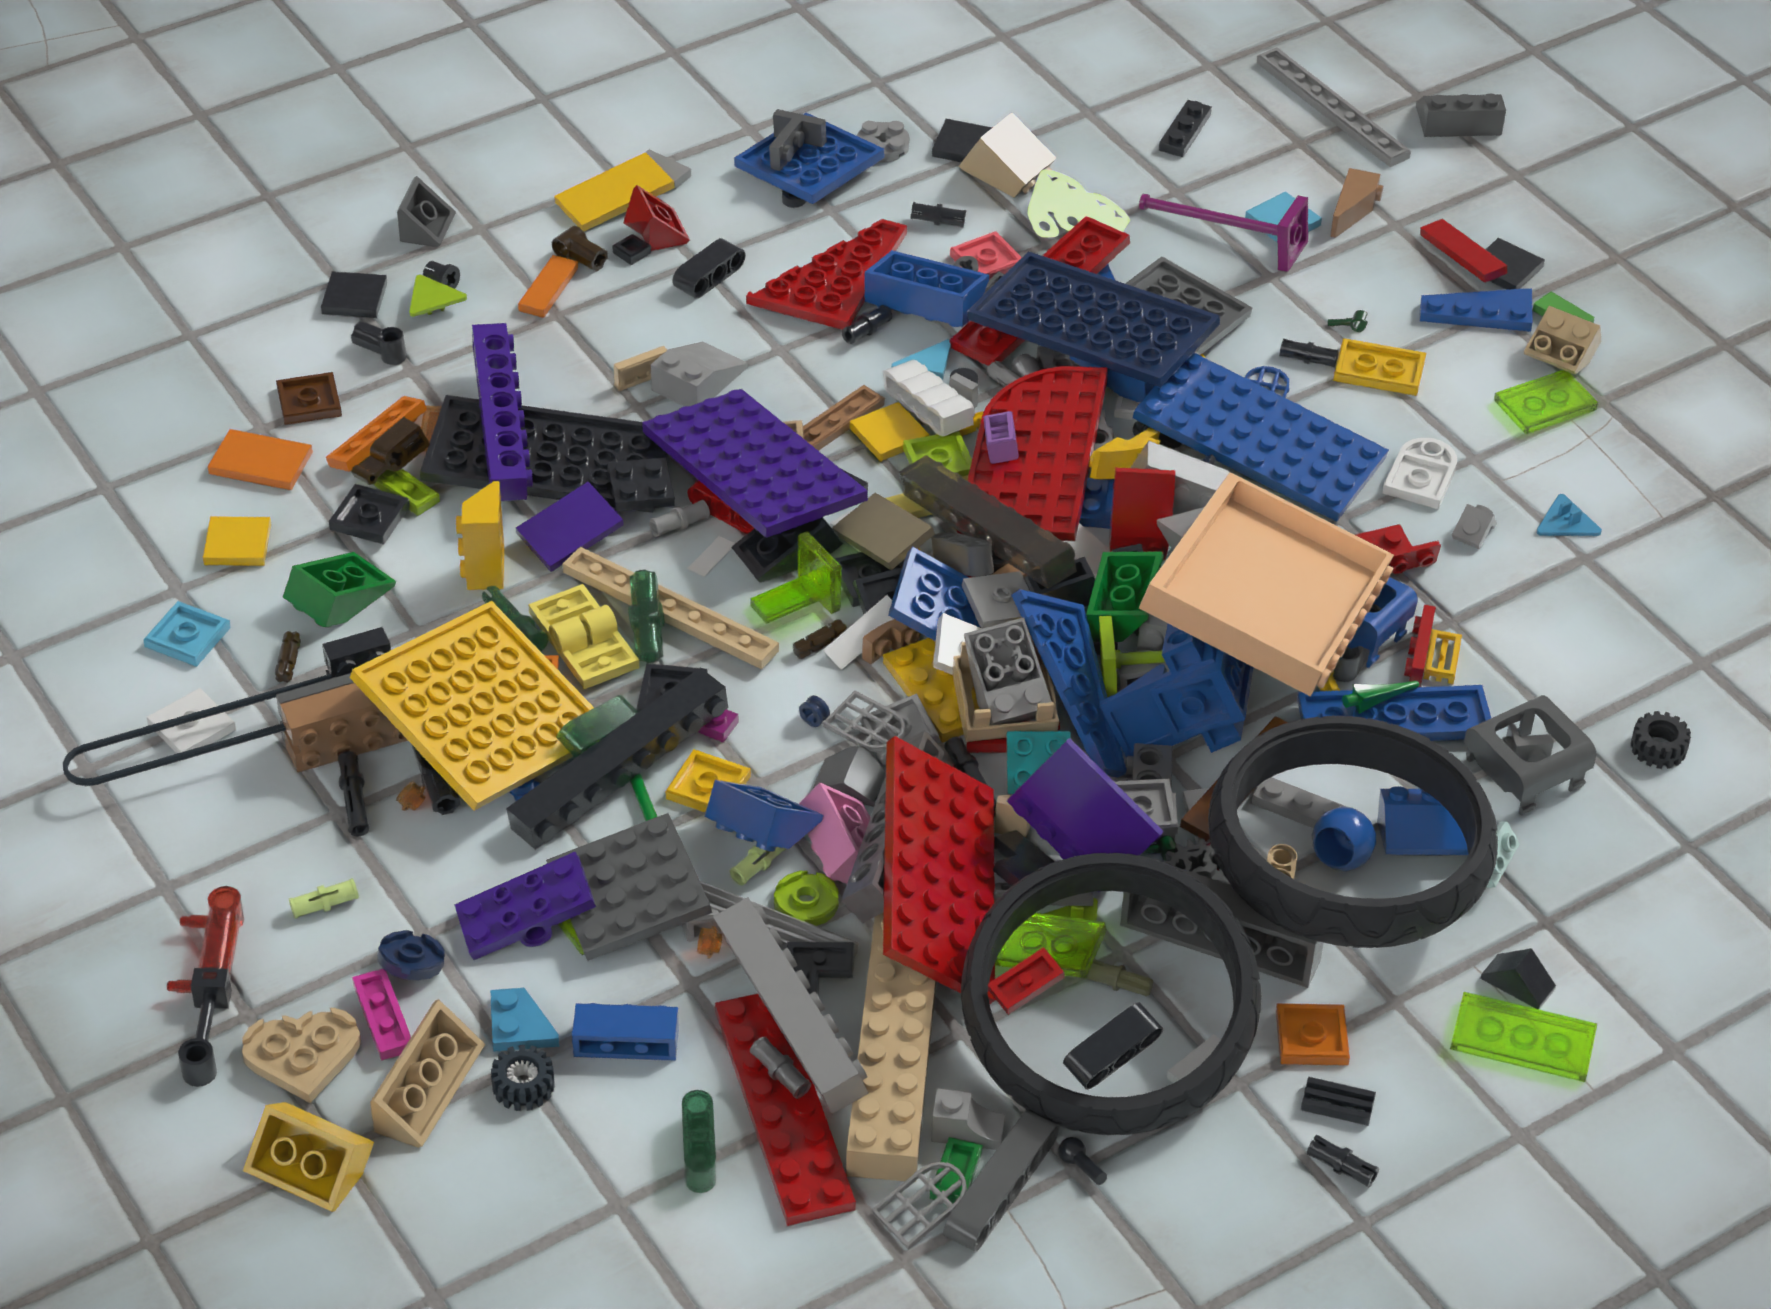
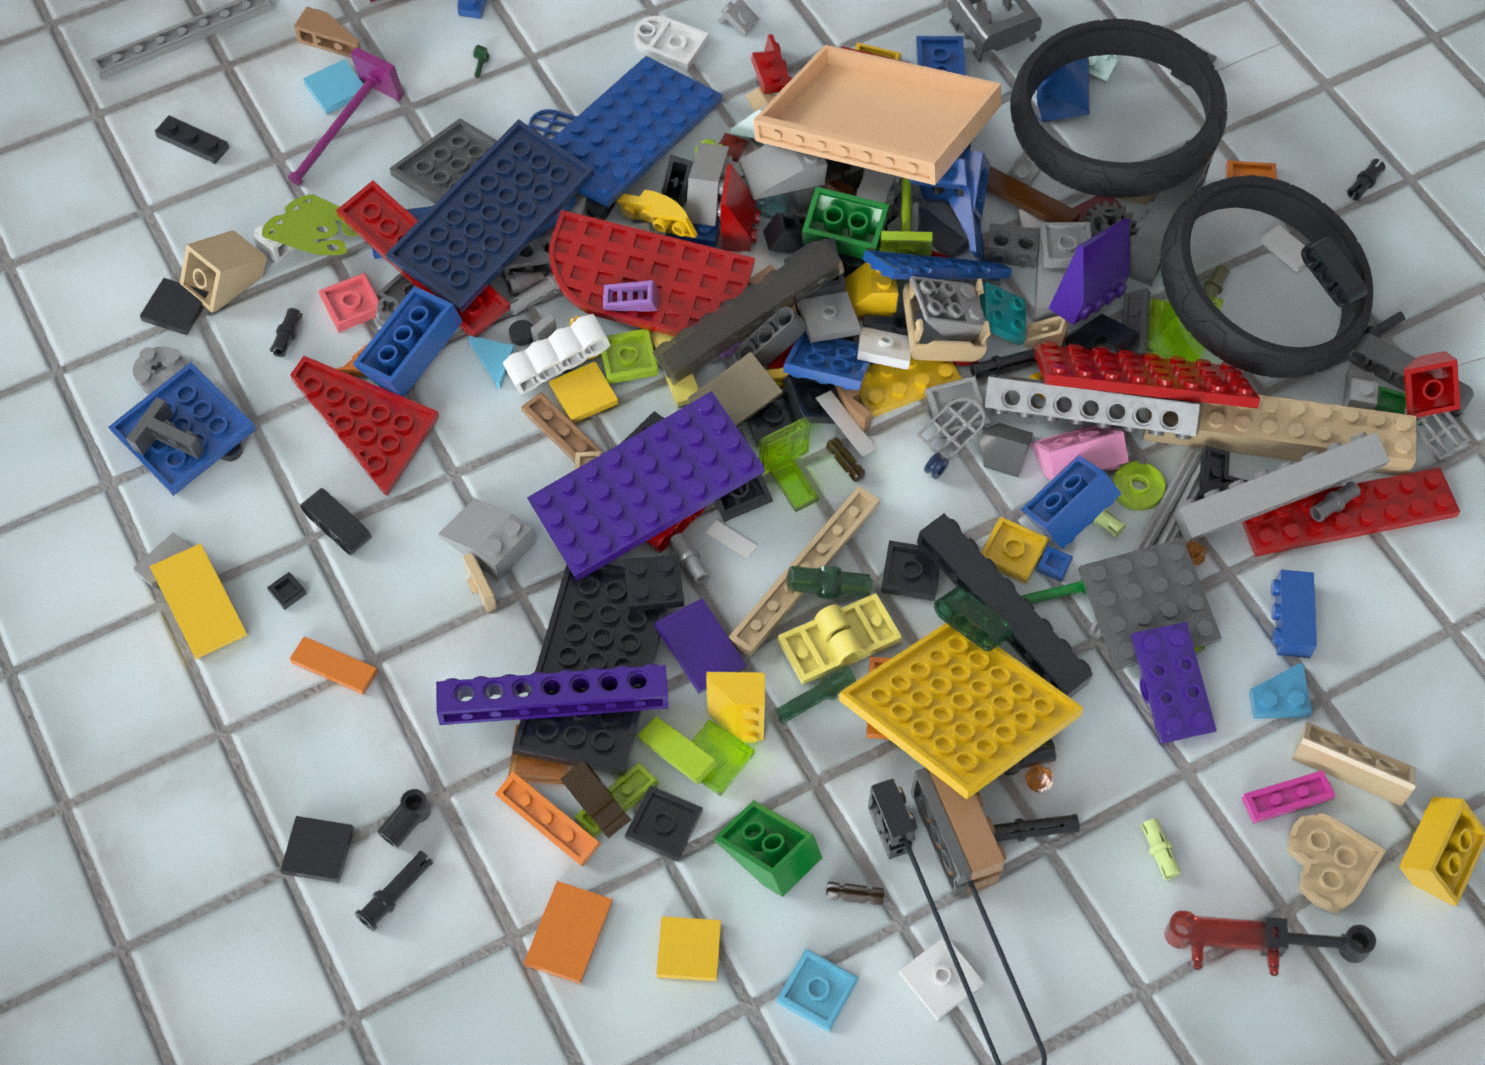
camera: 85 degrees left, 15 degrees up
reddish brown tile [276,372,342,425] -> none
dark blue tile [377,930,445,981] -> none
dark grey slope [397,176,456,247] -> none
lime piece [409,274,467,317] -> none
black bush [423,261,460,289] -> none
black bush [491,1045,555,1111] -> none
dark brown piece [551,226,608,271] -> none
red slope [623,185,690,251] -> none
clear green beam [682,1090,716,1193] -> none
black pin [842,305,892,344] -> none
red plate [988,947,1065,1015] -> none
black pin [1279,338,1339,368] -> none
black tile [1301,1076,1376,1126] -> none
blue helmet [1311,807,1377,871] -> none
yellow tile [1333,338,1426,396] -> none
clear neon green tile [1450,992,1597,1082] -> none
none -> black pin [354,851,433,931]
none -> lime tile [637,716,717,785]
none -> clear neon green tile [691,719,755,797]
none -> blue tile [1037,546,1073,582]
none -> red slope [1404,351,1460,418]

